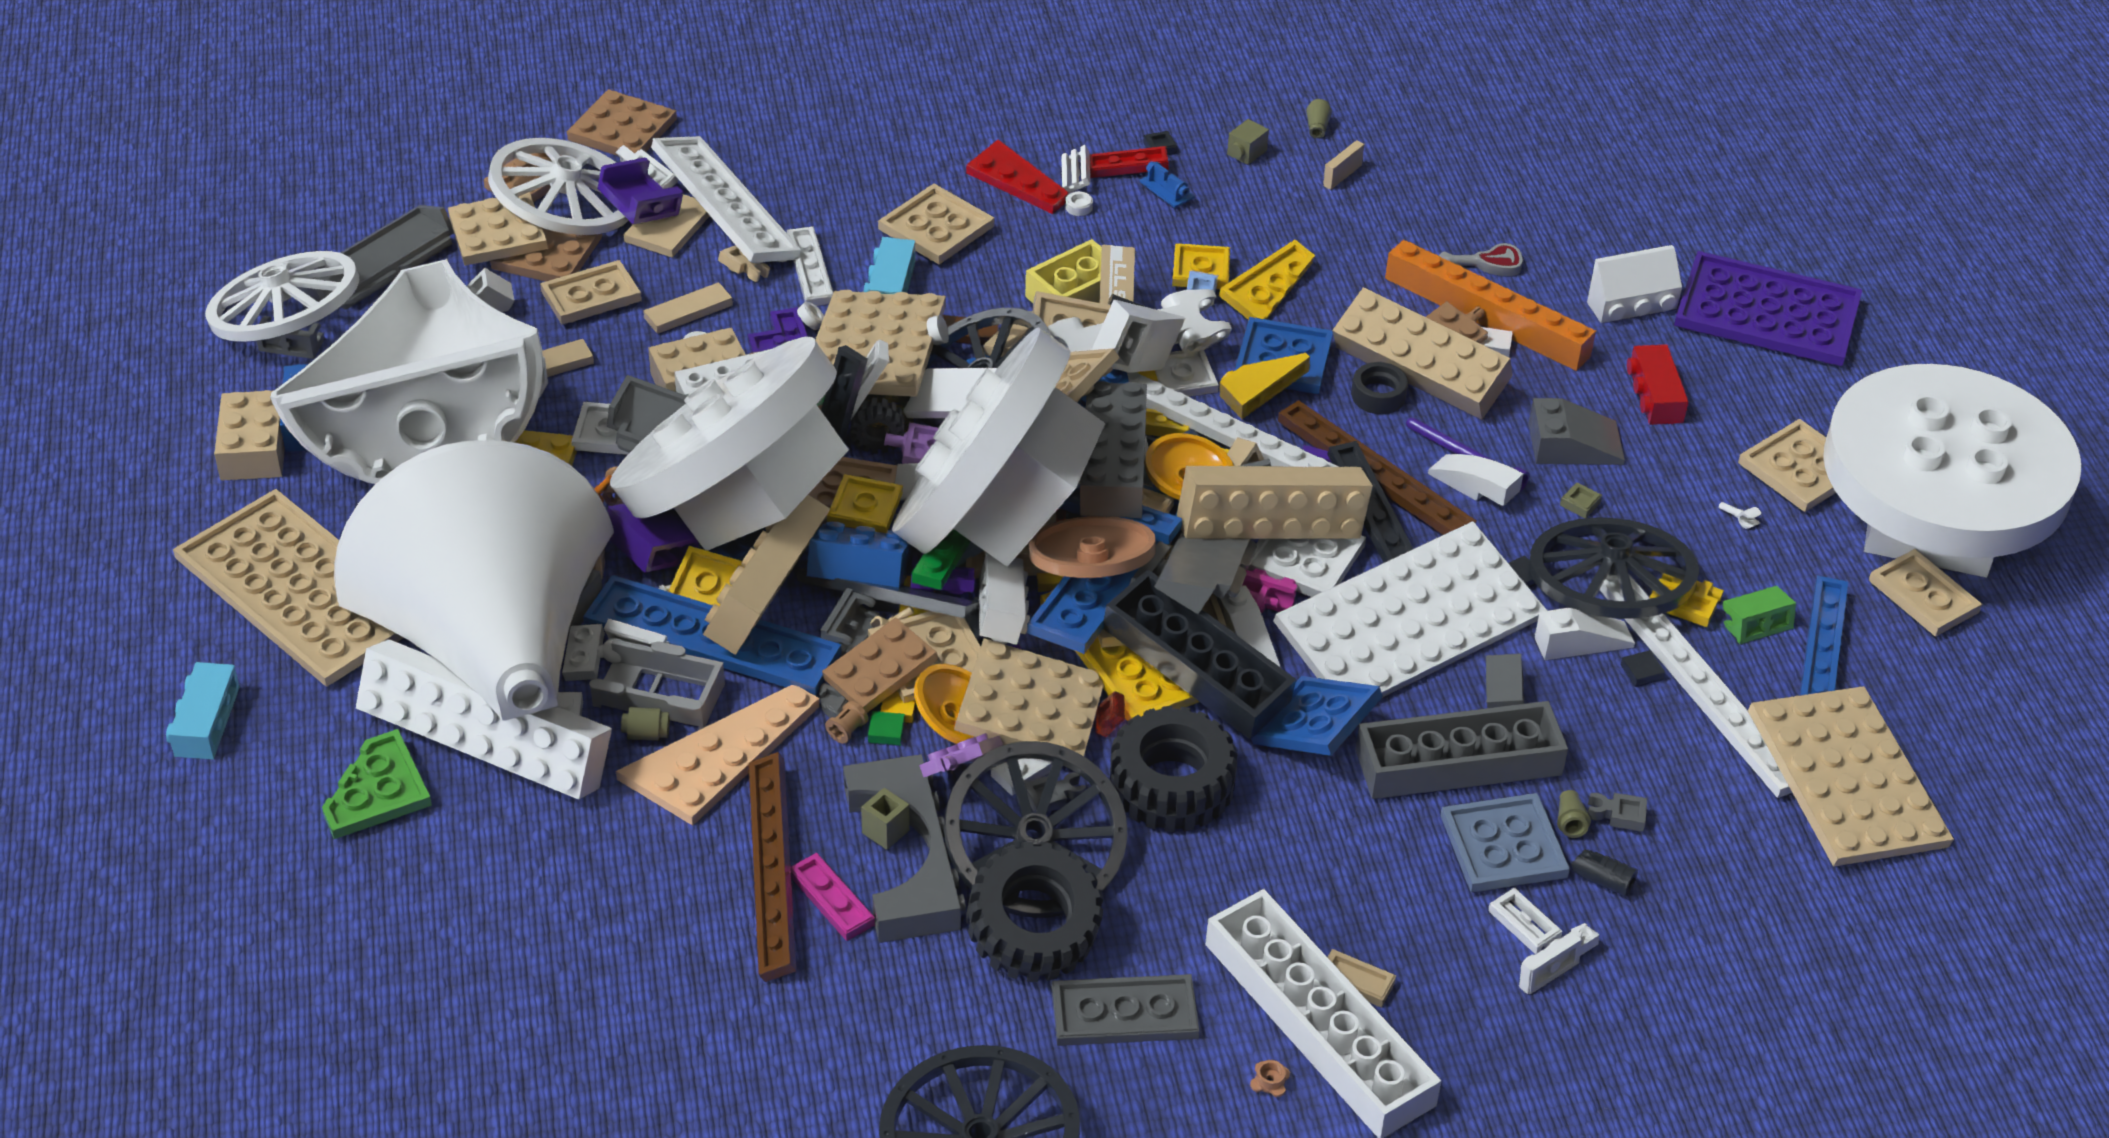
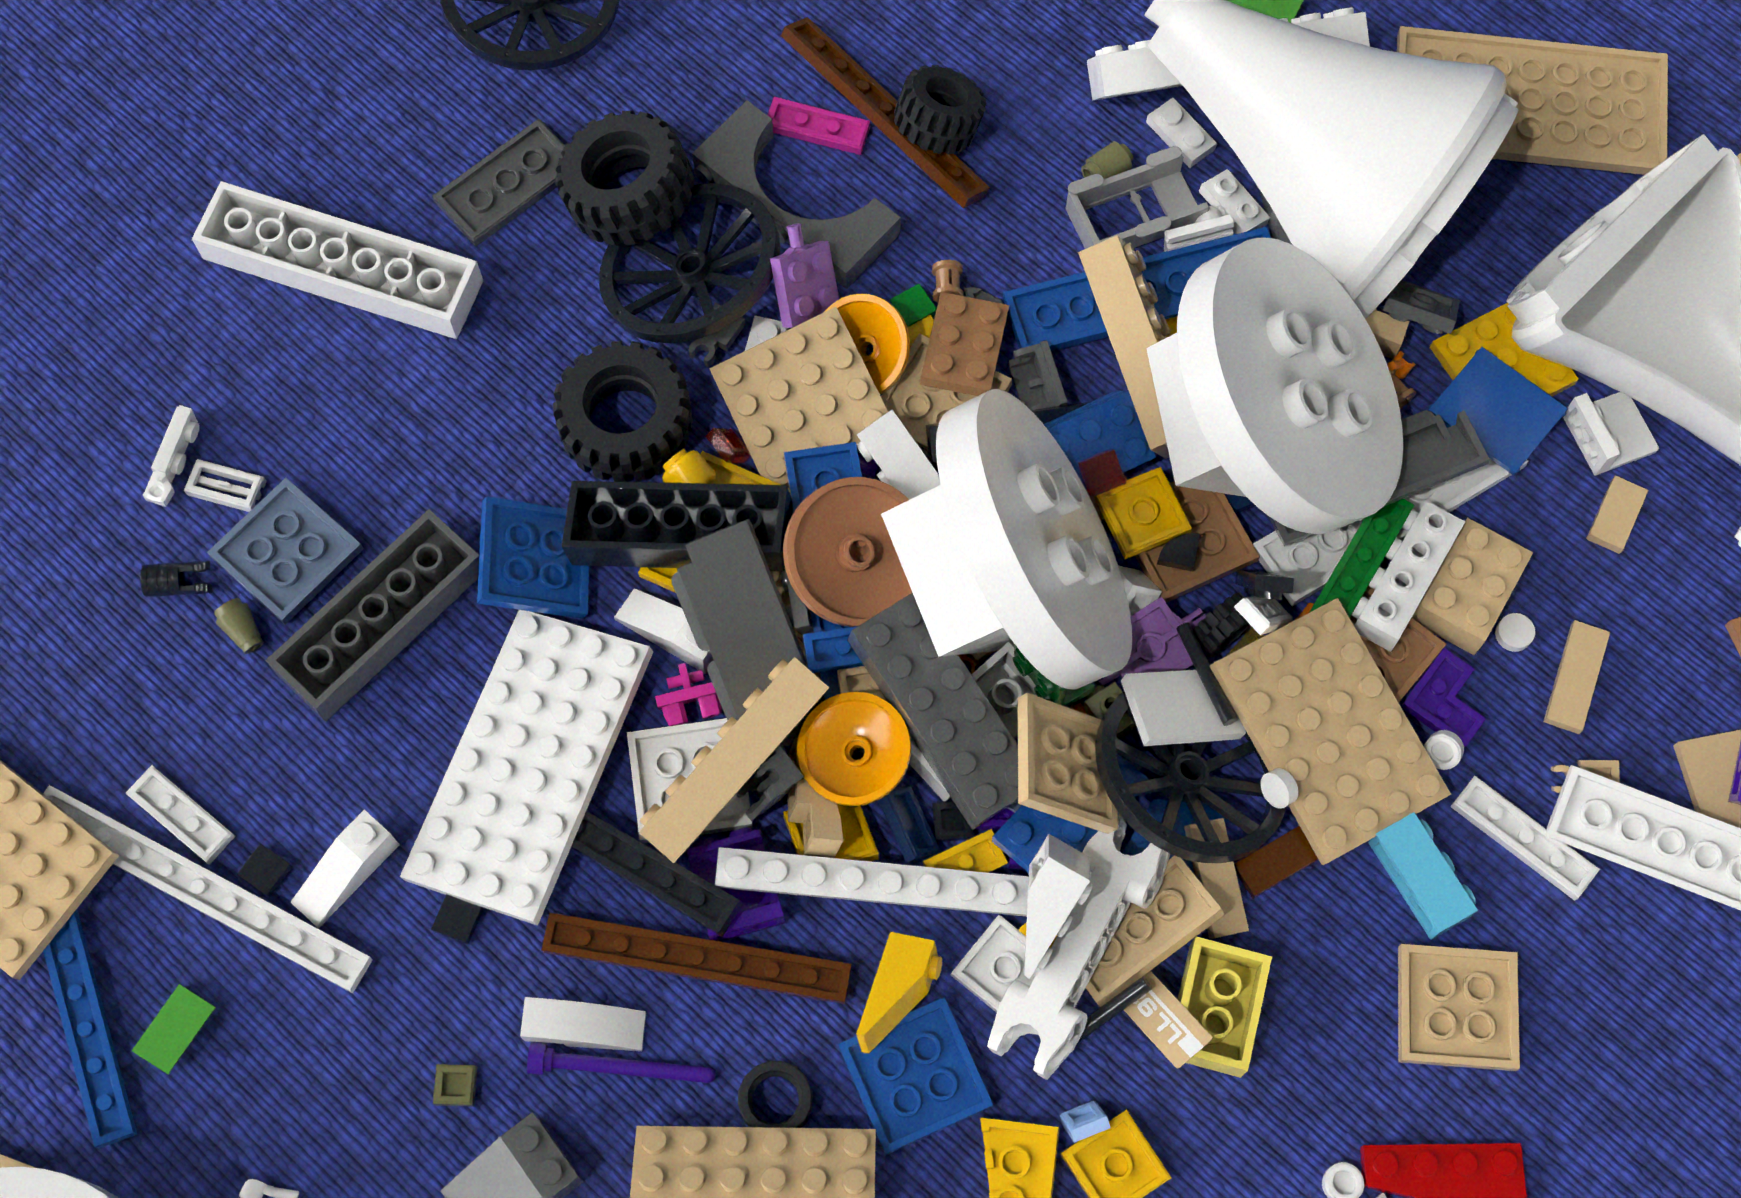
camera: 145 degrees right, 25 degrees up
tan plate [540,260,642,325] -> none
light nougat wing [616,685,819,826] -> none
olive brick [861,788,910,850] -> none
nougat plate [1250,1060,1290,1097] -> none
tan tile [1327,949,1396,1008] -> none
dark grey hinge [1486,654,1524,708] -> none
black wheel [1529,517,1699,619] -> none
dark grey plate [1588,793,1647,831] -> none
yellow plate [1649,573,1724,627] -> none
none -> white tile [126,765,236,865]
none -> yellow head [662,449,716,484]
none -> black tyre [894,65,987,154]
none -> clear red tile [1078,449,1126,497]
none -> black tile [1157,533,1200,571]
none -> black bar [1176,622,1237,726]
none -> blue piece [1428,347,1568,476]

